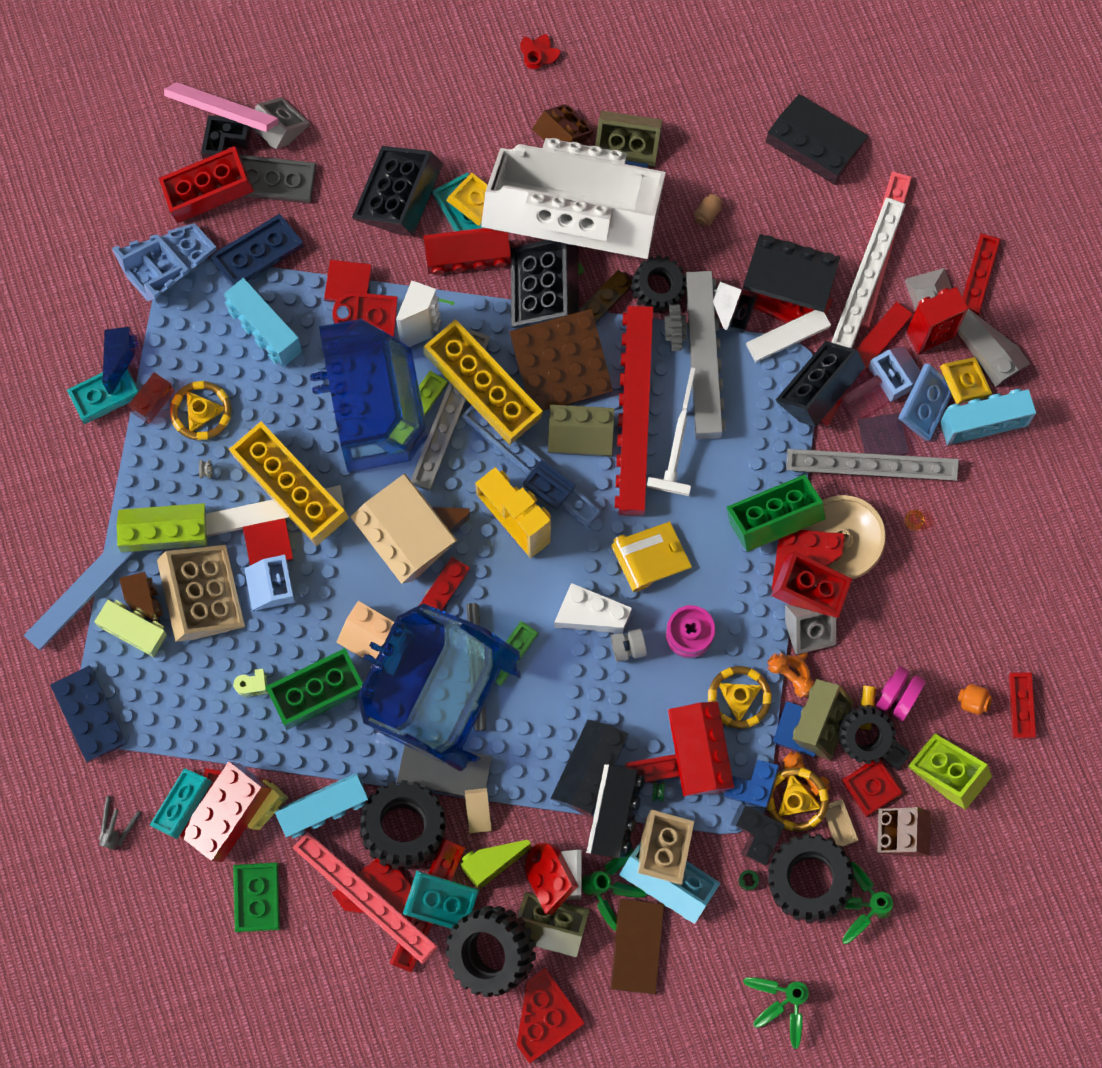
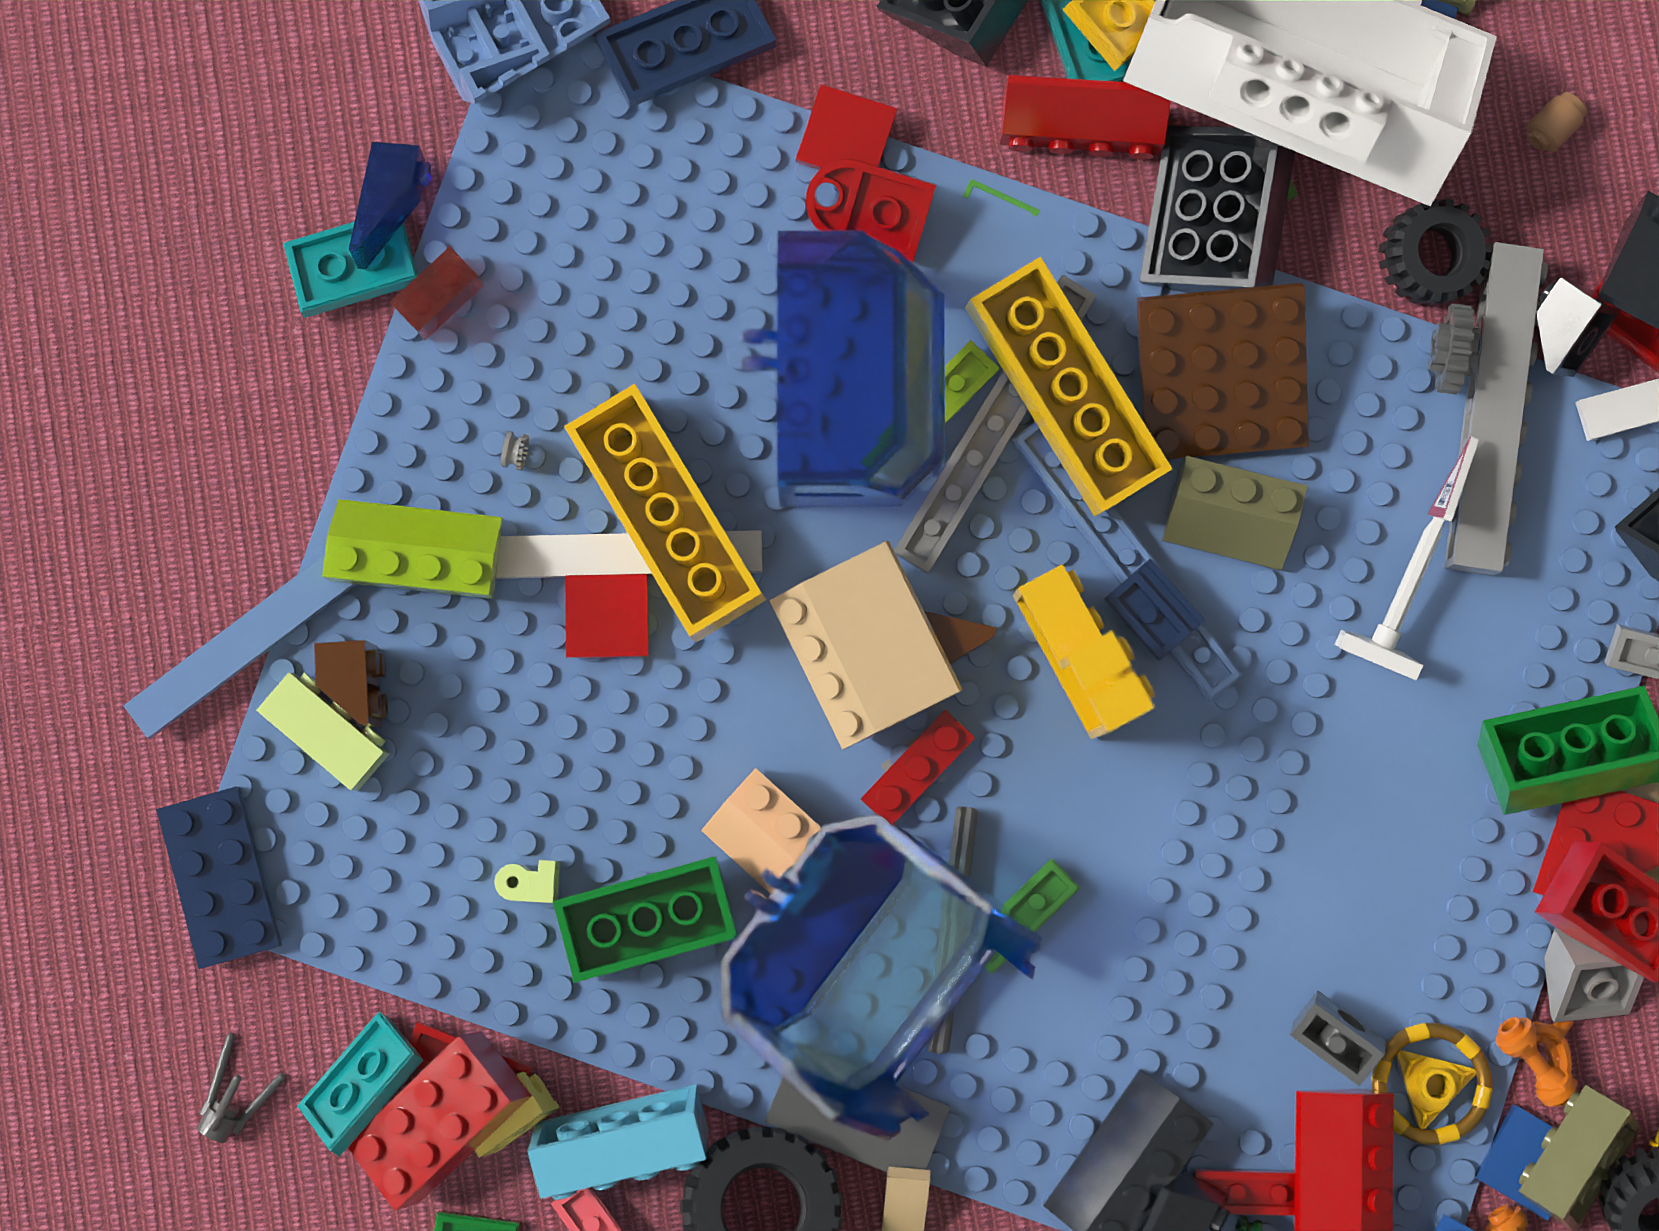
camera: 10 degrees right, 10 degrees up
tan slope [157,545,245,642] -> none
yellow piece [170,381,232,441] -> none
medium azure brick [224,278,302,368] -> none
light blue slope [245,555,295,611] -> none
white slope [396,281,442,349] -> none
white wedge [554,583,632,633] -> none
dark brown plate [579,269,633,324] -> none
light grey wheel [610,629,647,663] -> none
yellow door [611,522,692,592] -> none
red brick [614,306,653,516] -> none
dark pink wheel [666,605,715,658] -> none
none -> dark grey brick [1290,991,1386,1086]

